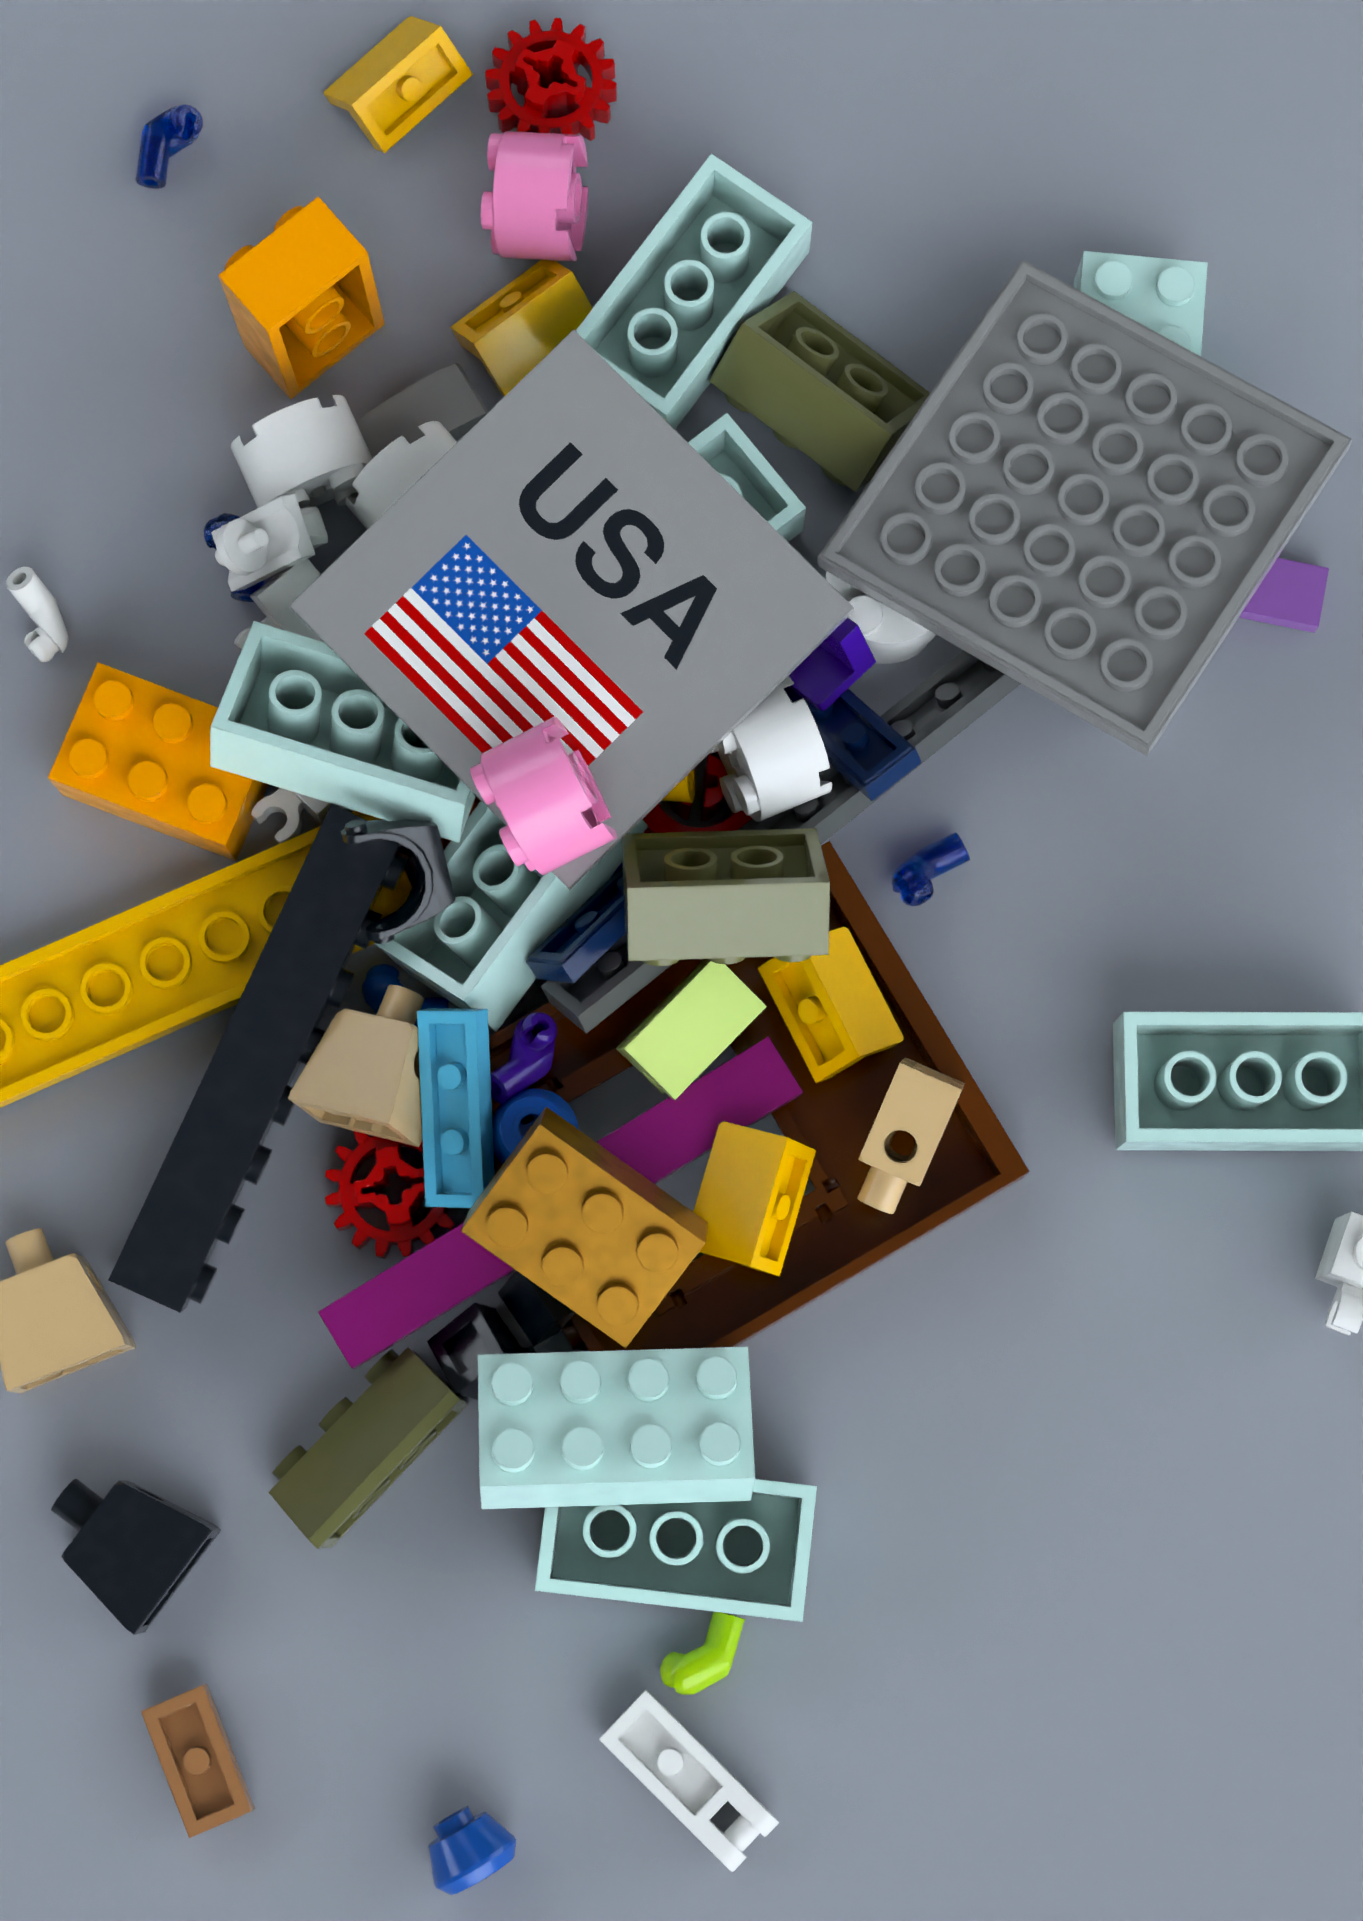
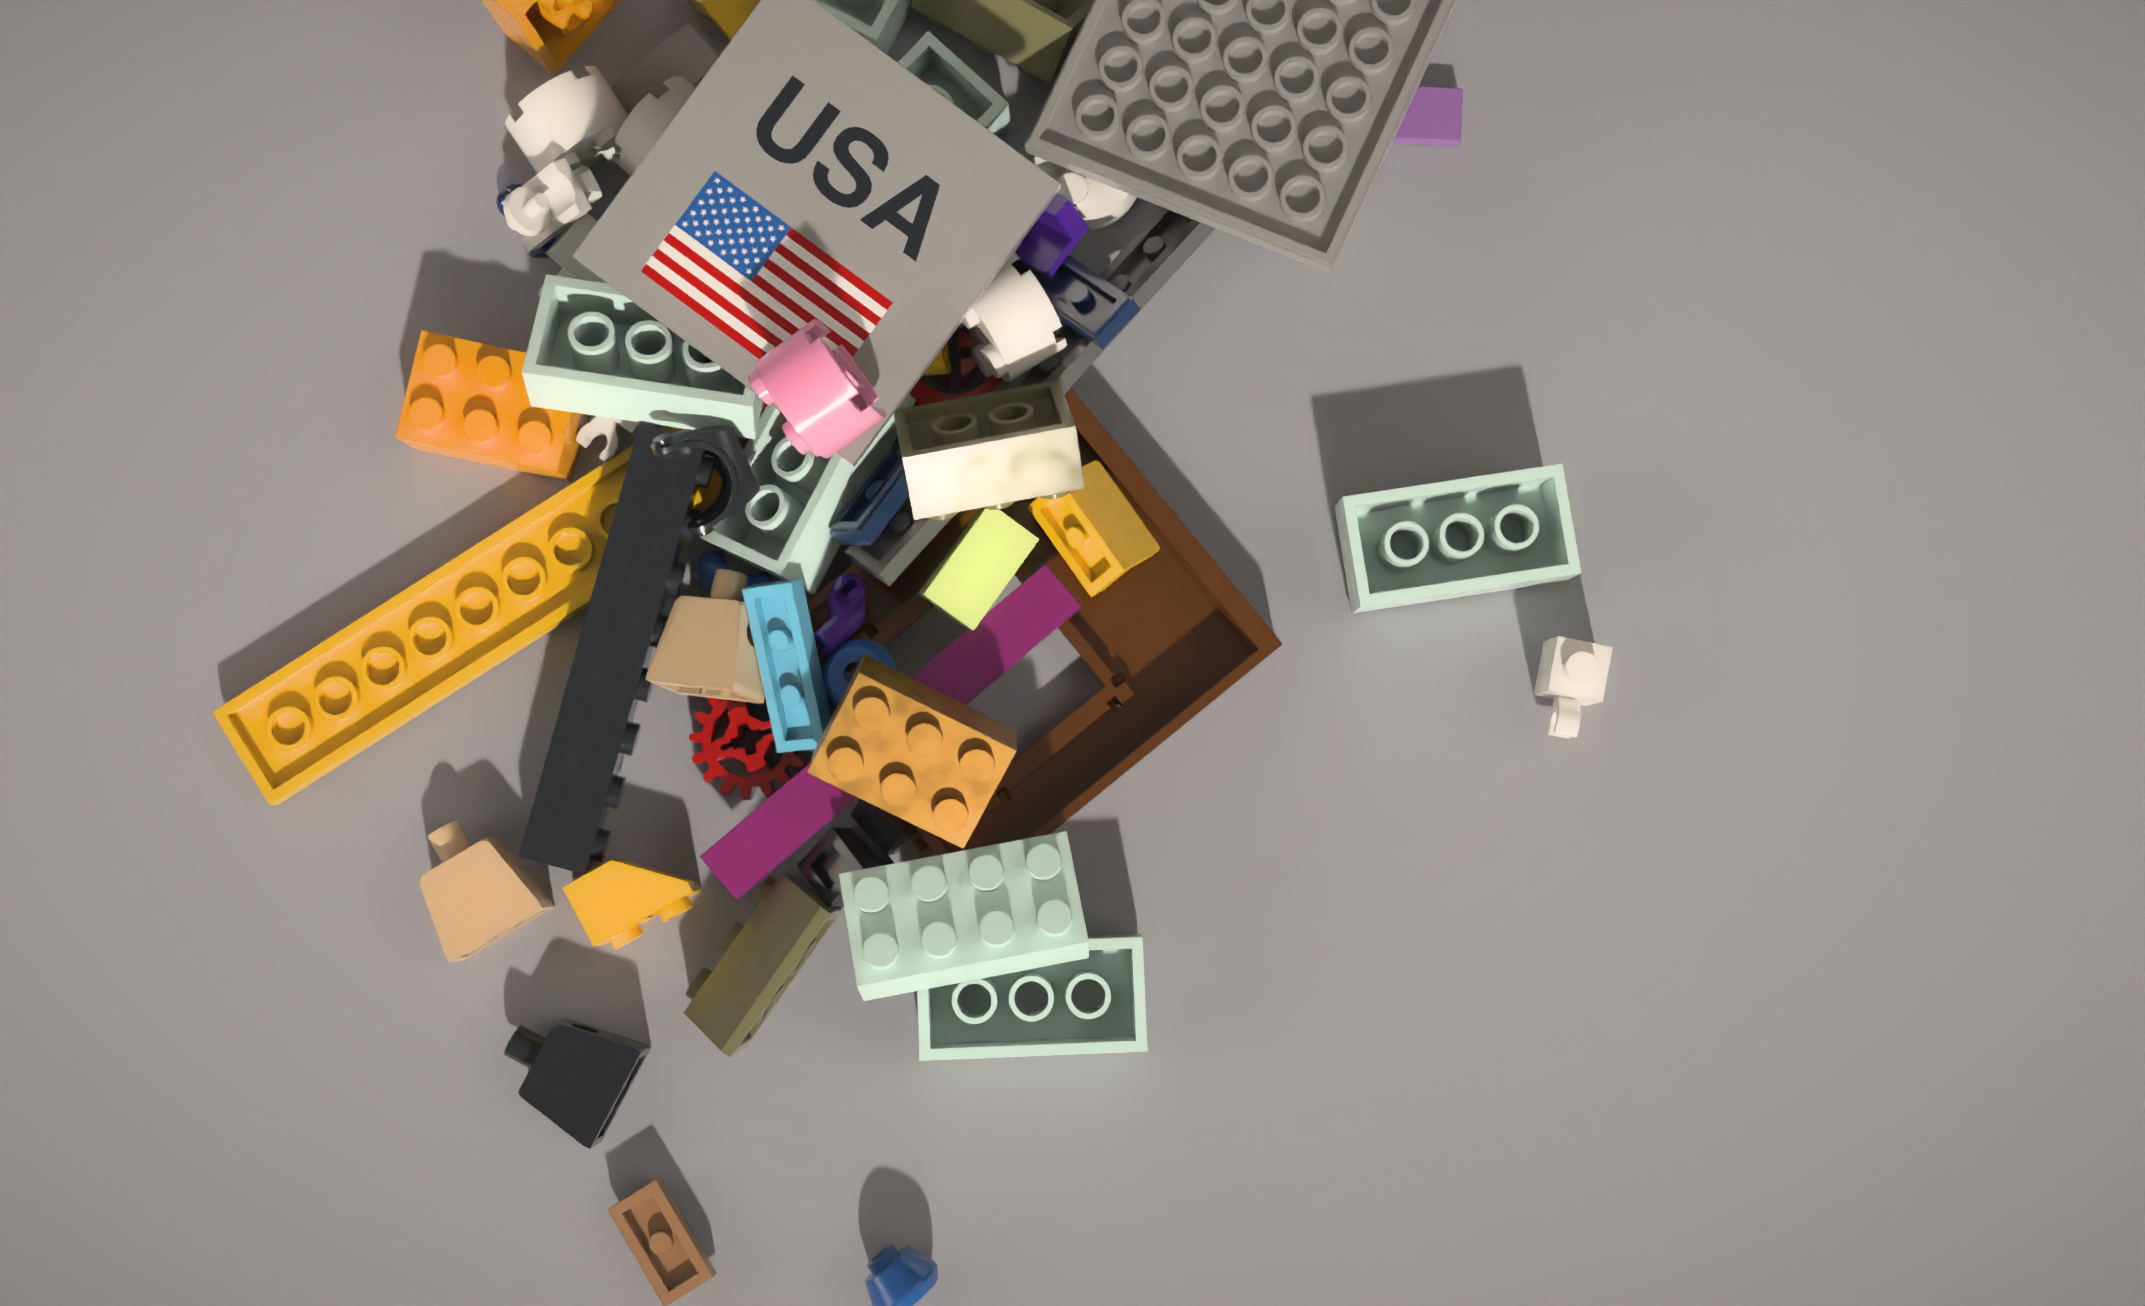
camera: 10 degrees left, 5 degrees up
white arm [6,567,69,662] -> none
white plate [599,1689,779,1872] -> none
lime arm [660,1612,745,1695] -> none
yellow panel [693,1122,816,1277] -> none
tan torso [857,1057,965,1214] -> none
clear blue arm [891,832,970,906] -> none
none -> yellow slope [562,860,702,950]

